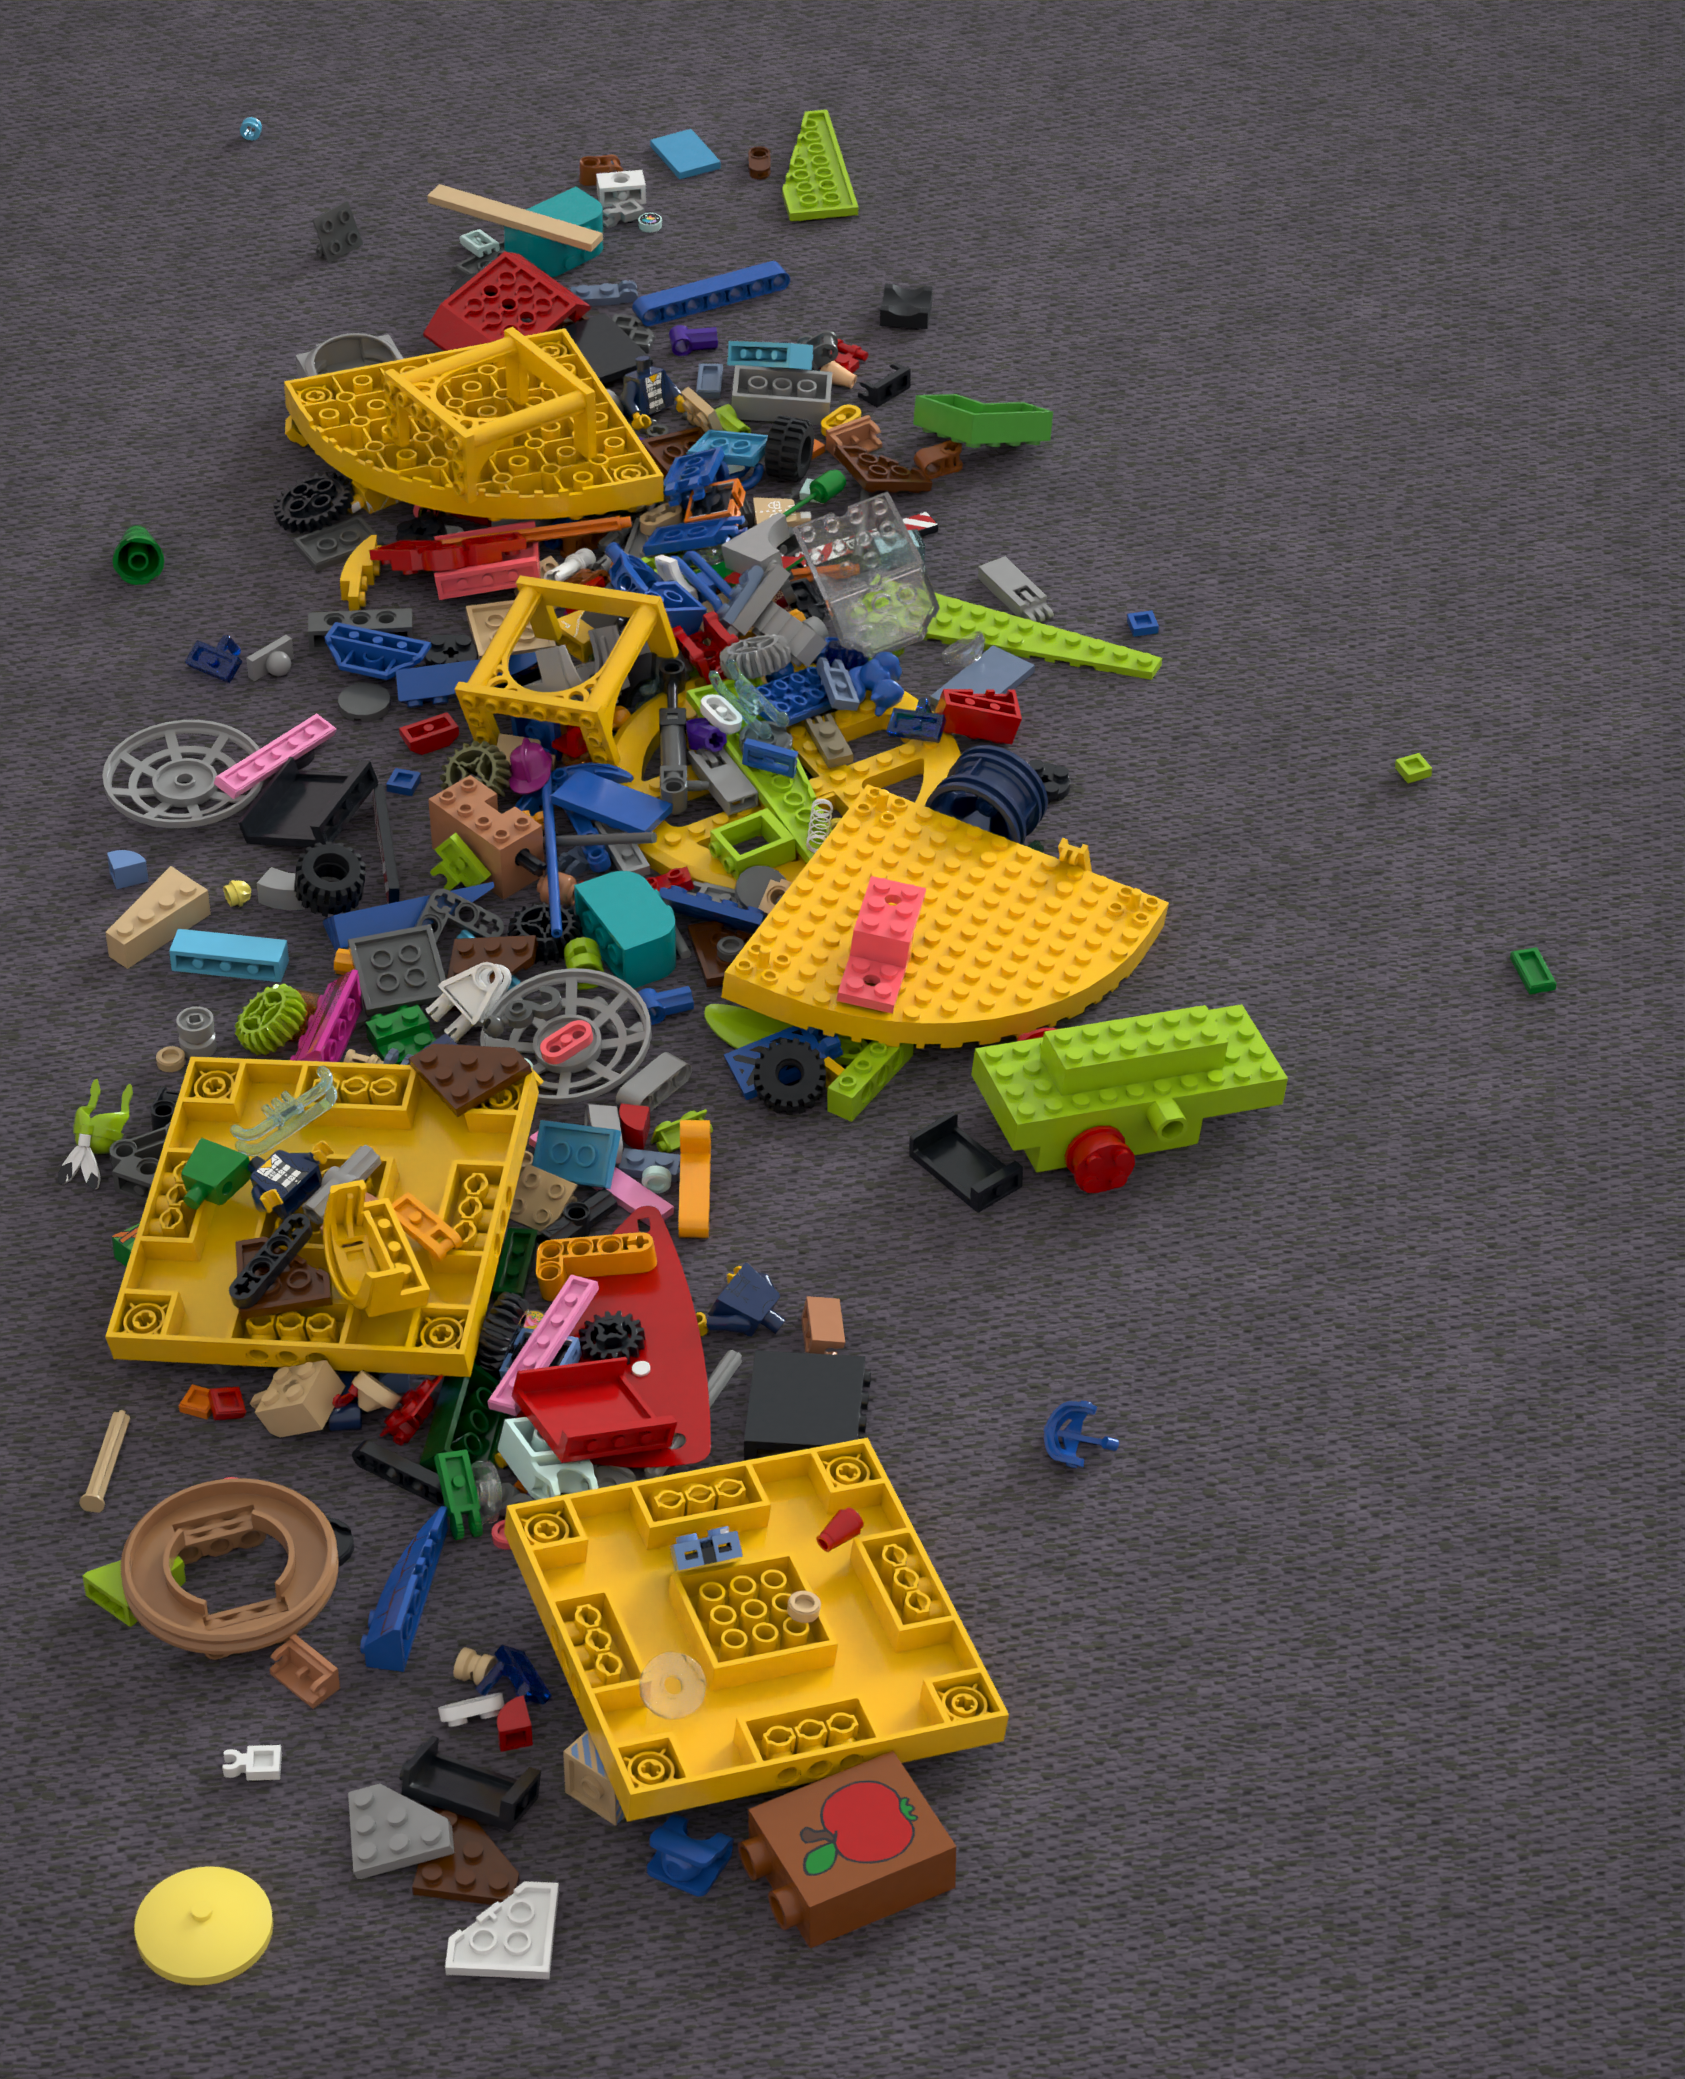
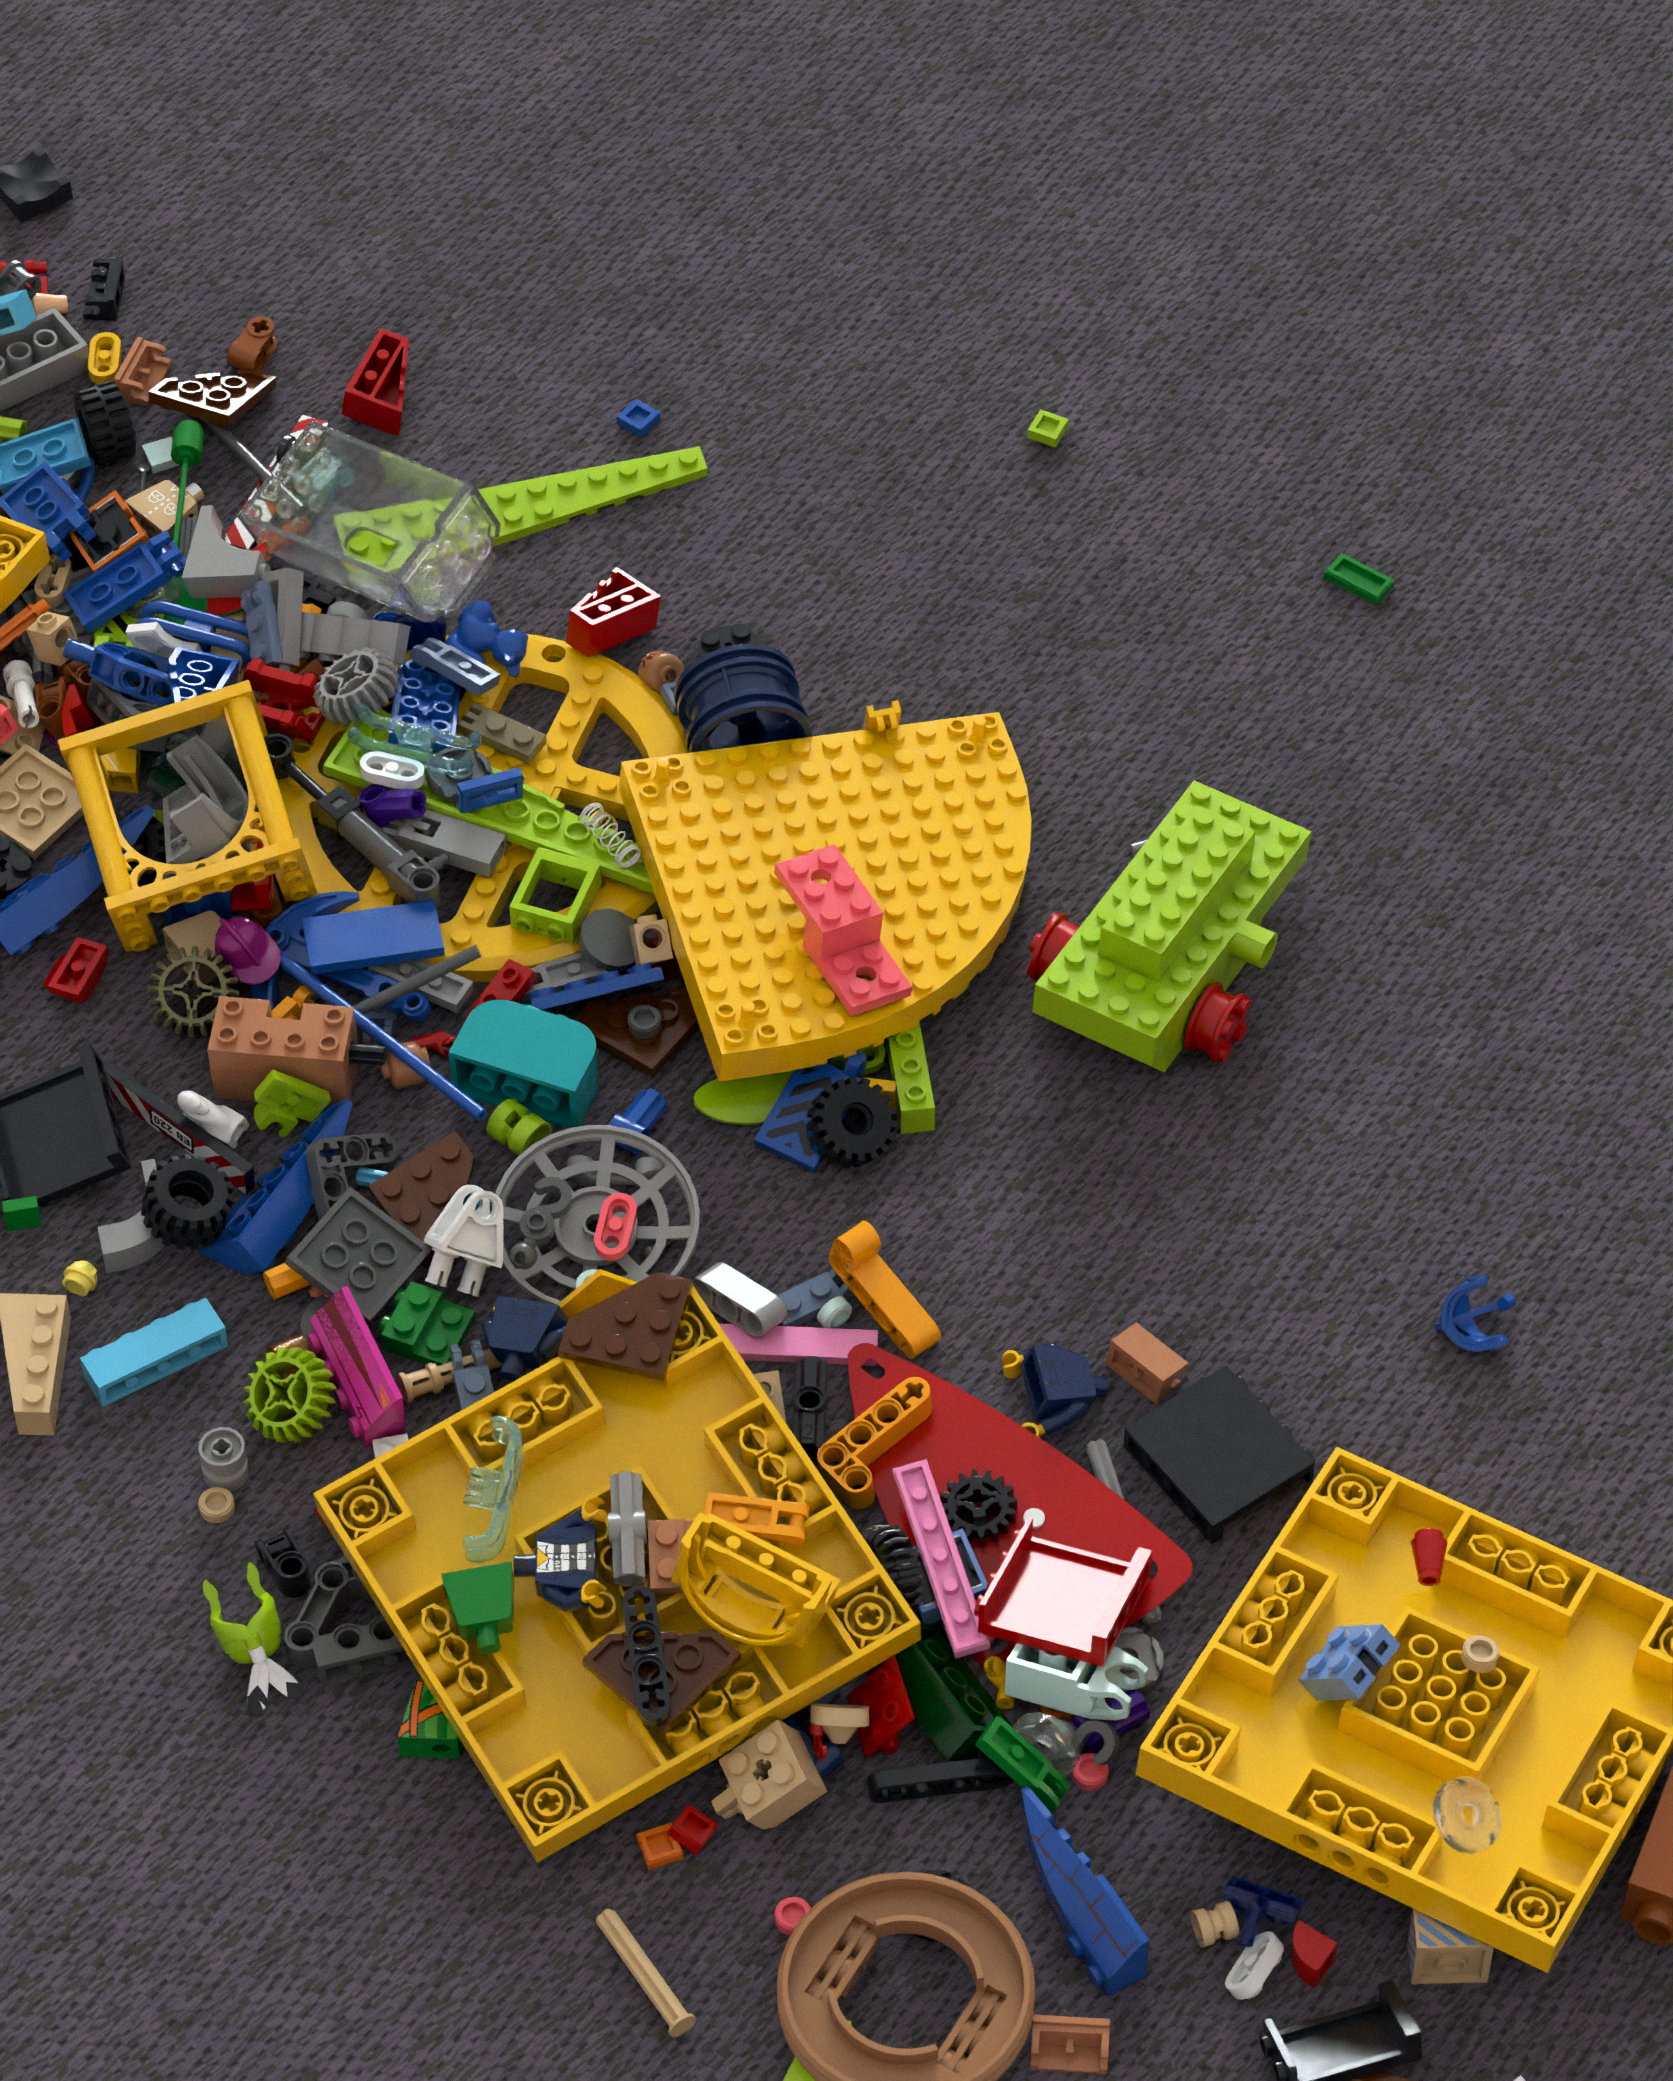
camera: 40 degrees left, 10 degrees up
blue tile [386,768,421,796] -> none
black gear [507,901,583,965] -> none
dark azure tile [532,1120,621,1189] -> none
light grey beam [616,1052,692,1112] -> none
red brick [619,1103,650,1150] -> none
blue piece [647,1814,734,1897] -> none
lime hinge [650,1109,713,1153] -> none
clear blue plate [887,697,946,743] -> none
black panel [909,1111,1023,1213] -> none
bright green piece [913,394,1053,448] -> none
sand blue tile [930,645,1035,707] -> none
clear piece [940,631,985,668] -> none
light grey hinge [978,557,1054,623] -> none
none -> green tile [2,1196,42,1232]
none -> tan brick [26,611,79,666]
none -> white animal [177,1091,249,1150]
none -> red wedge [342,328,409,436]

